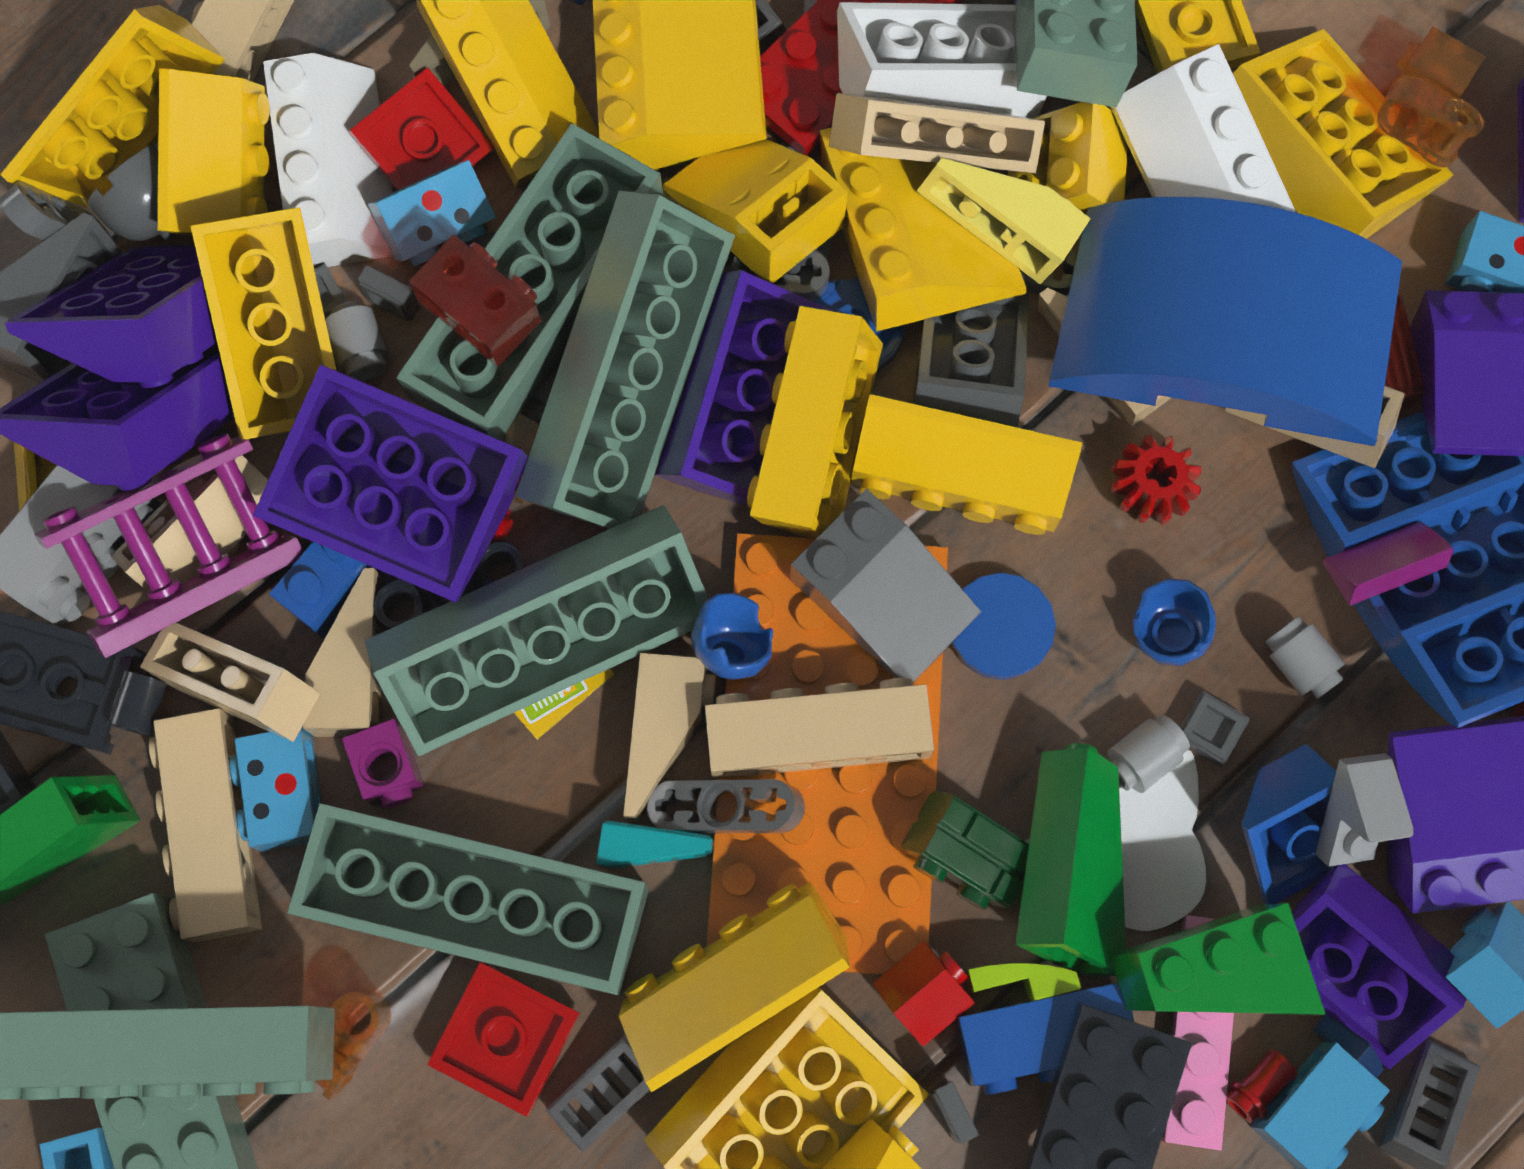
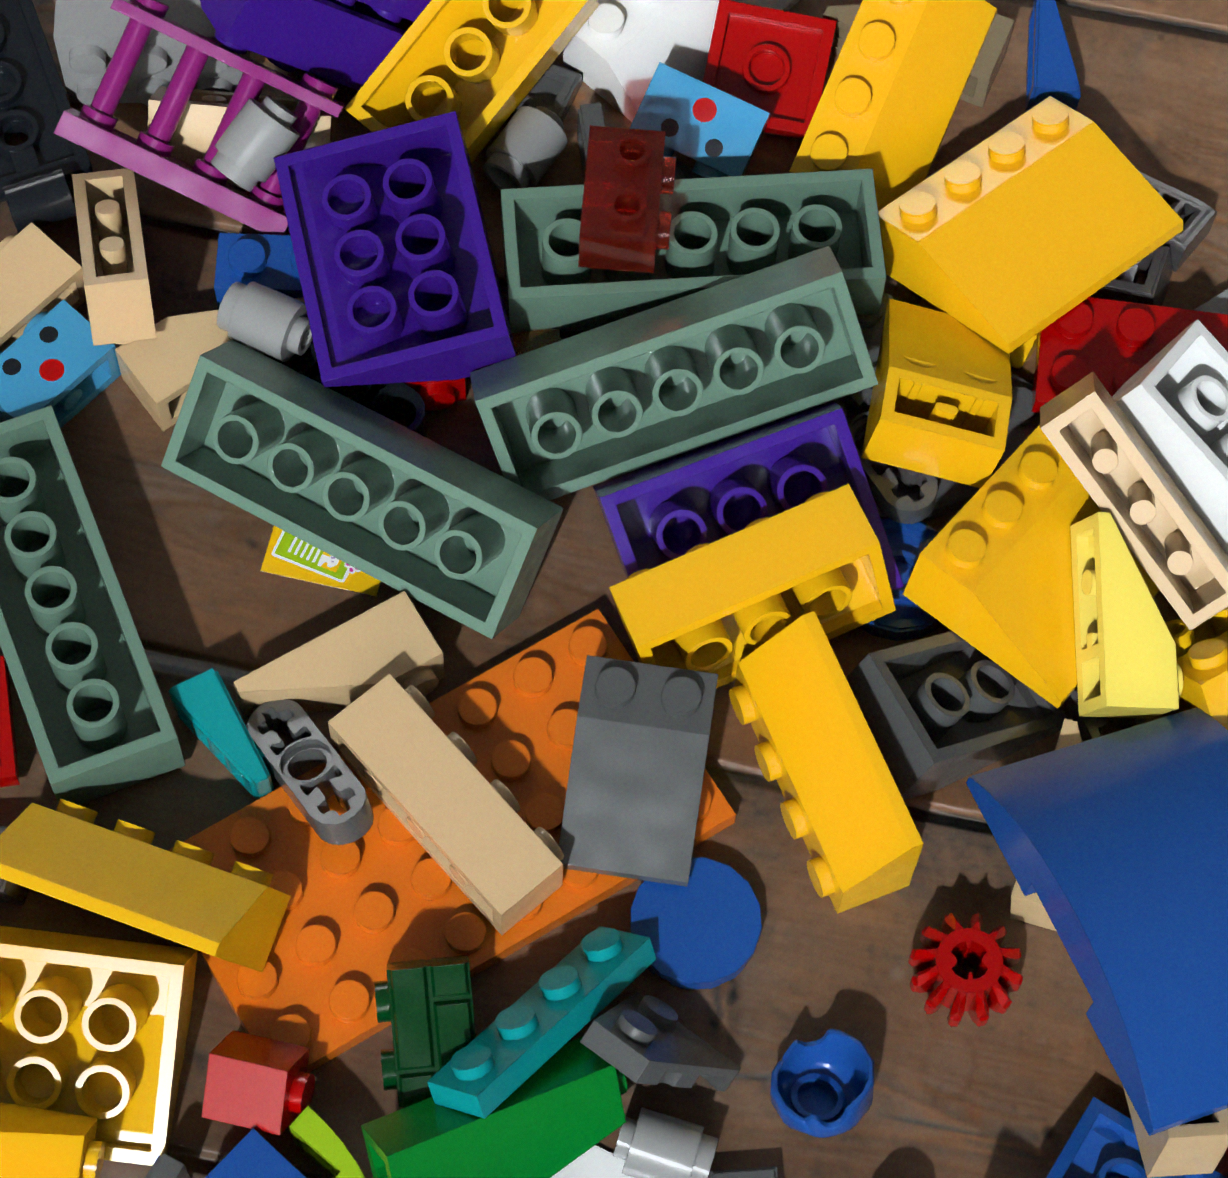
camera: 50 degrees right, 10 degrees down
magenta brick [342,719,425,810] -> none
blue hair [691,593,773,680] -> none
none -> light grey brick [211,95,300,192]
none -> light grey brick [217,281,313,362]
none -> teal plate [427,926,657,1119]
none -> dark grey wing [580,992,741,1092]

